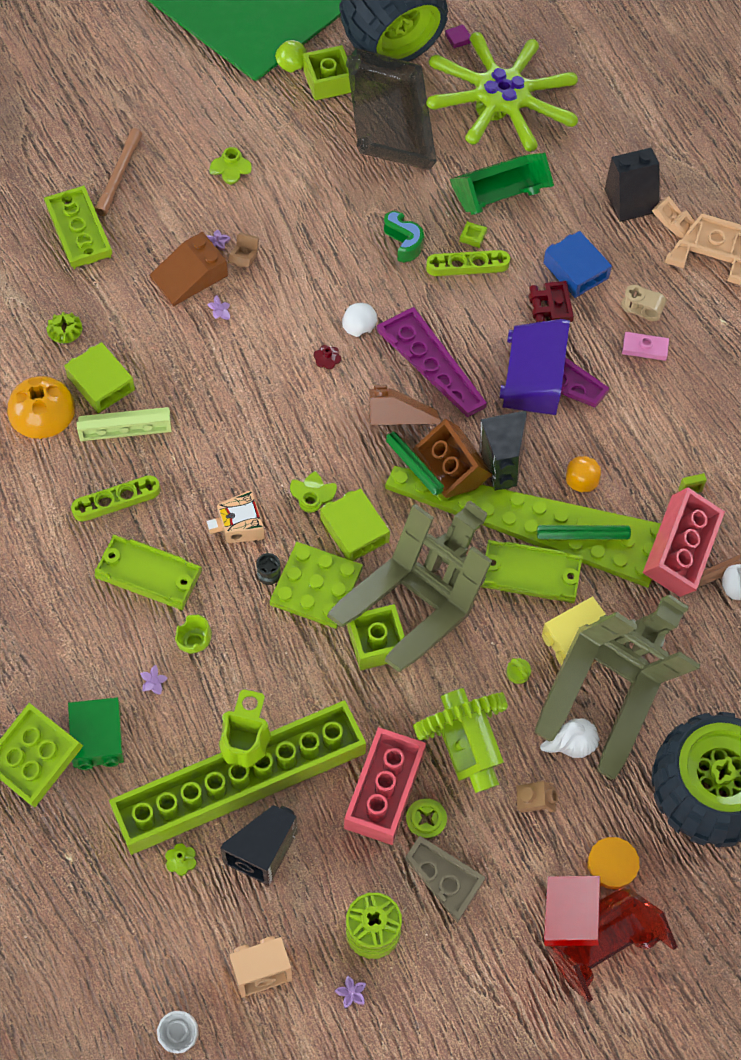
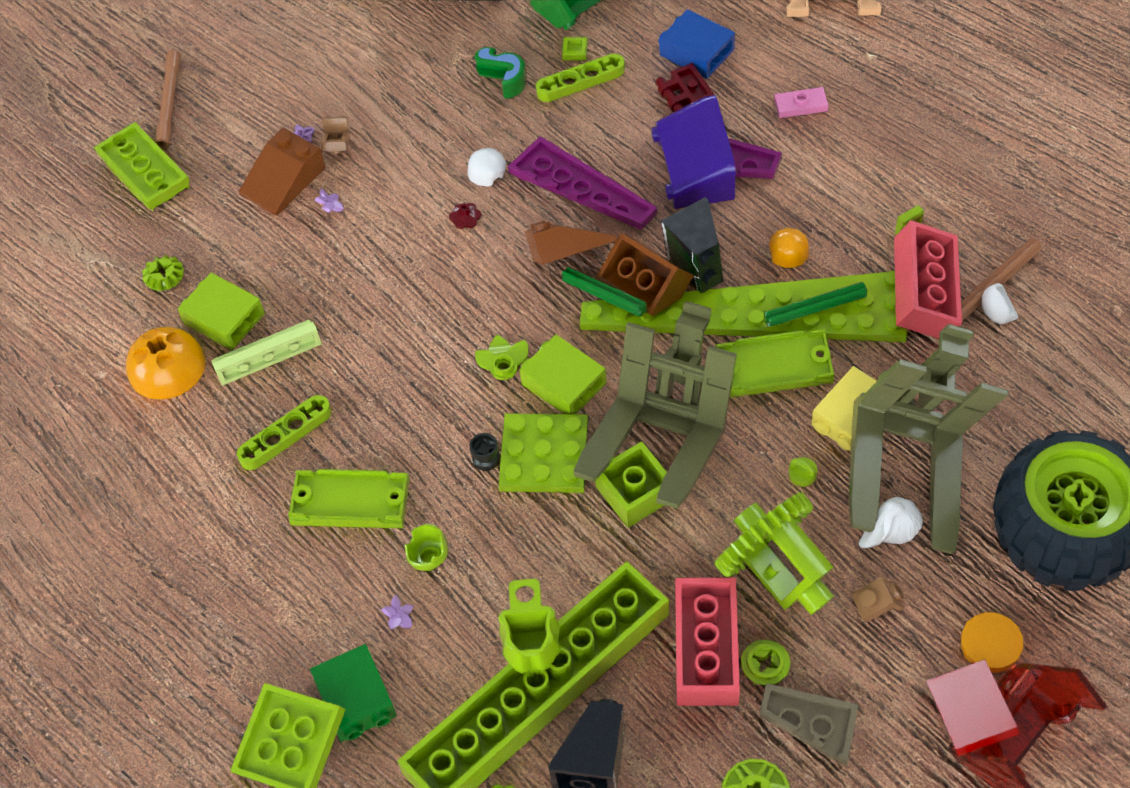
camera: 10 degrees left, 5 degrees down
torso [206,490,265,543] -> none
lime plate [209,147,252,185] -> none
tan piece [621,285,666,321] -> none

